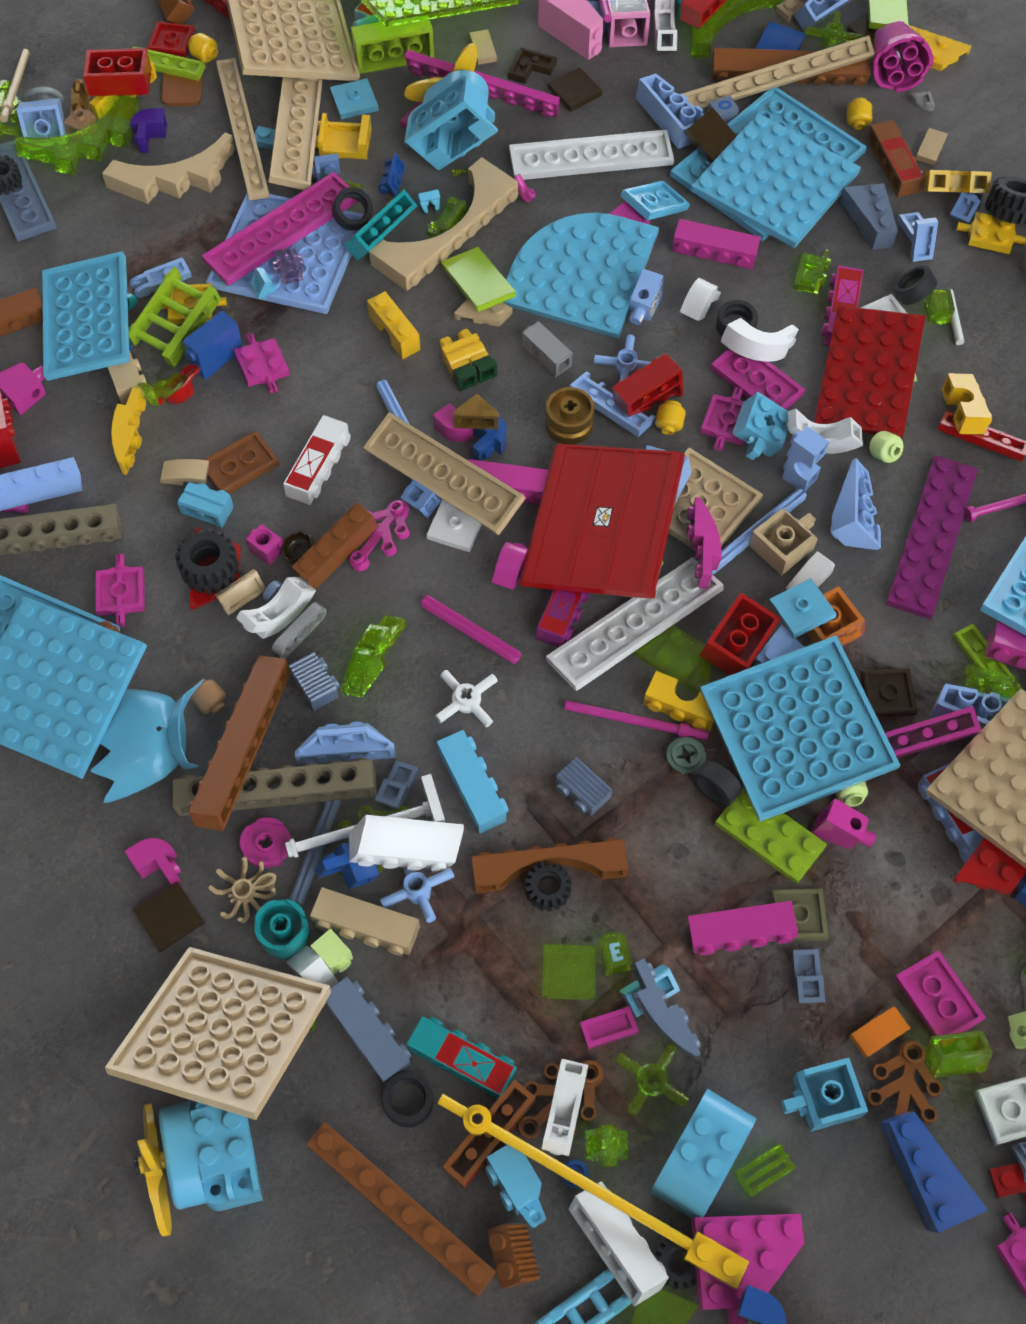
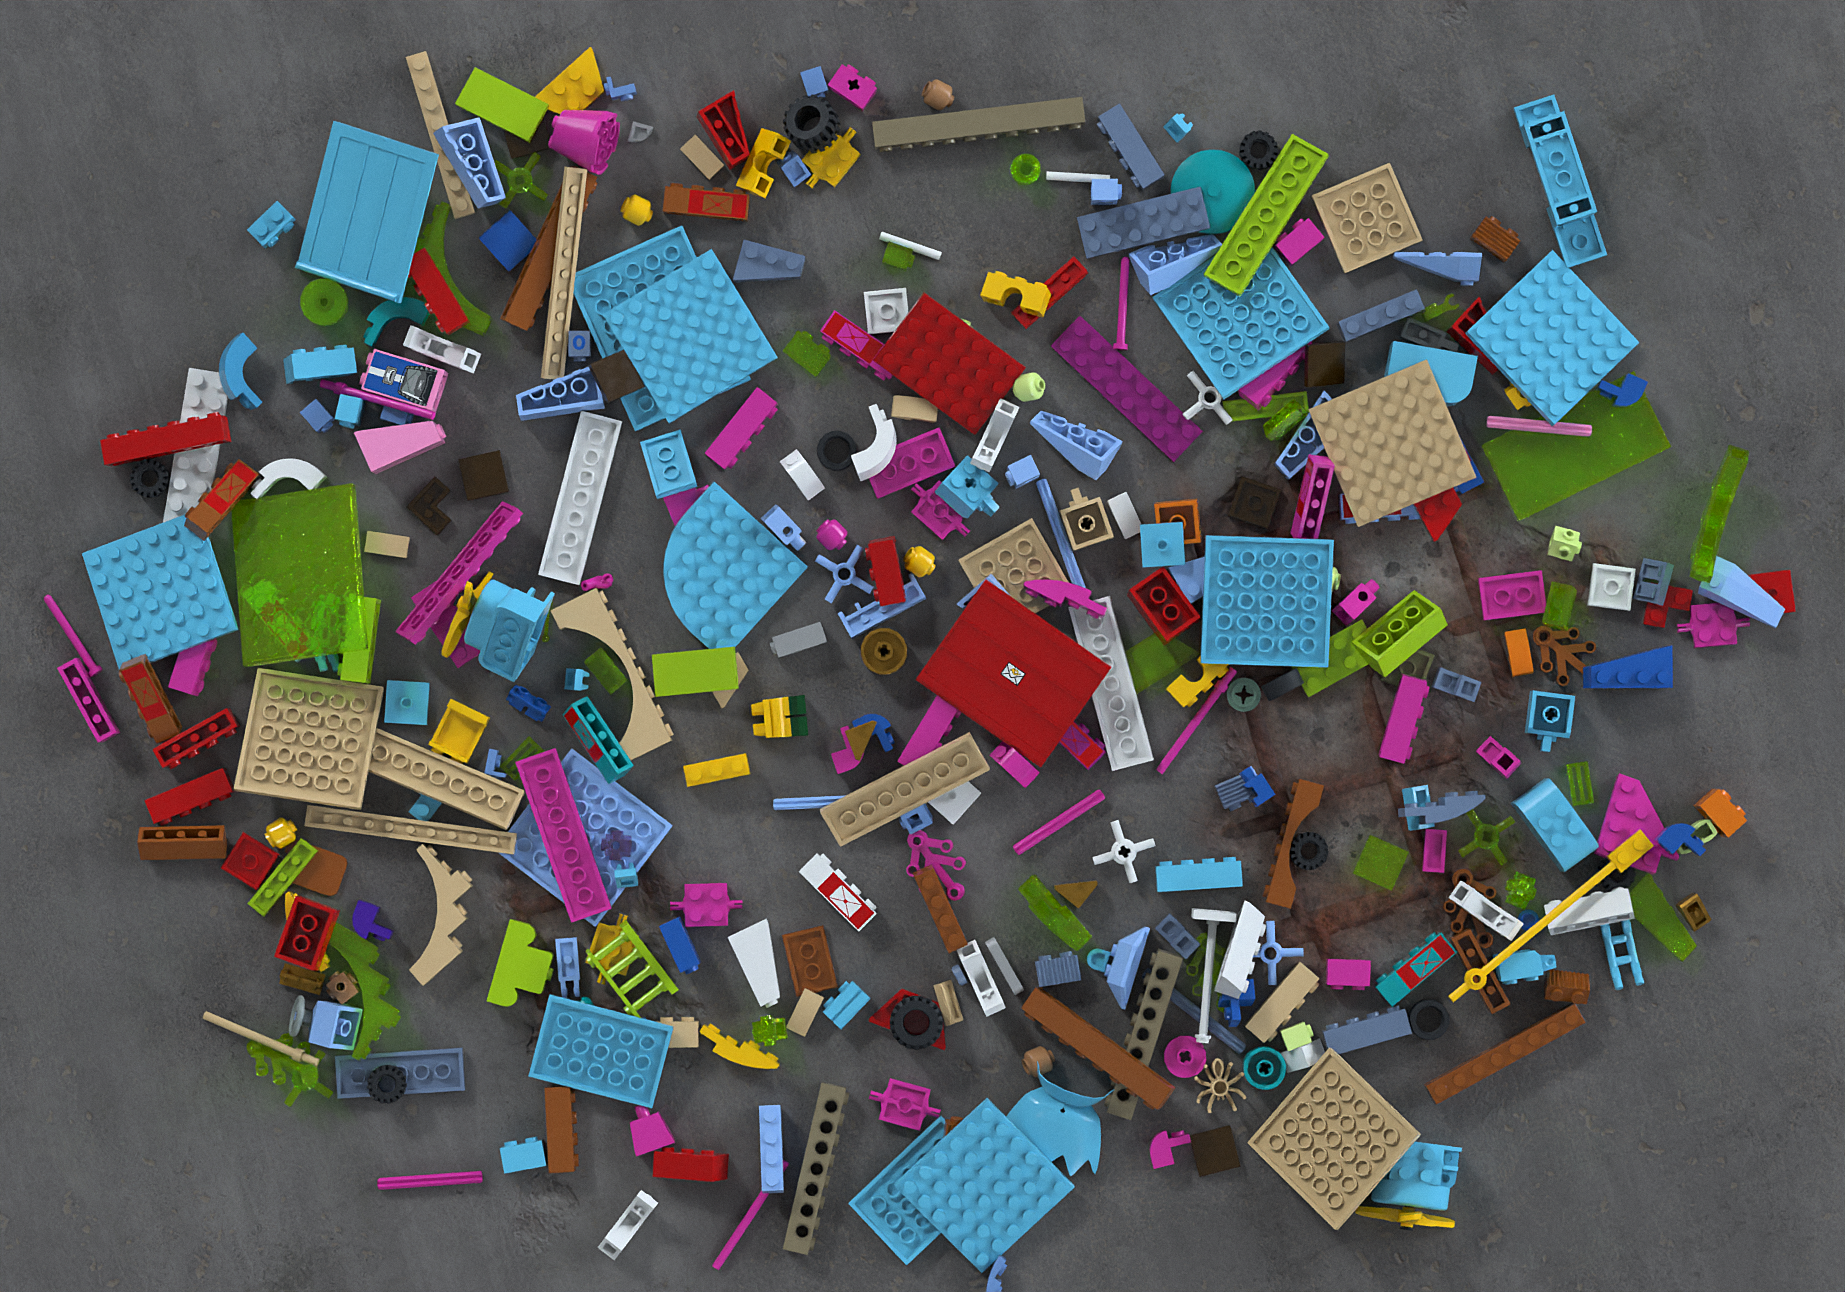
camera: 65 degrees left, 25 degrees up
hair [137,364,200,406] -> none
dark pink brick [246,524,283,566] -> none
dark brown hair [281,530,315,565] -> none
black tyre [332,187,373,231] -> none
clear neon green brick [598,932,633,976] -> none
black tyre [893,265,937,305] -> none
light blue bracket [898,212,938,262] -> none
none -> lime brick [487,919,554,1007]
none -> medium blue bracket [604,76,637,101]
none -> red wedge [696,90,750,170]
none -> white slope [728,918,780,1008]
none -> clear neon green brick [752,1015,788,1047]
none -> dark pink head [816,519,848,550]
none -> tan slope [891,395,938,423]
none -> pearl gold slope [1054,881,1097,909]
none -> medium azure tile [1087,949,1111,973]
none -> white bar [1182,371,1233,425]
none -> blue hips [1239,766,1276,807]
none -> dark pink brick [1326,959,1371,990]
none -> lime slope [1352,590,1447,677]
none -> dark pink brick [1476,736,1521,779]

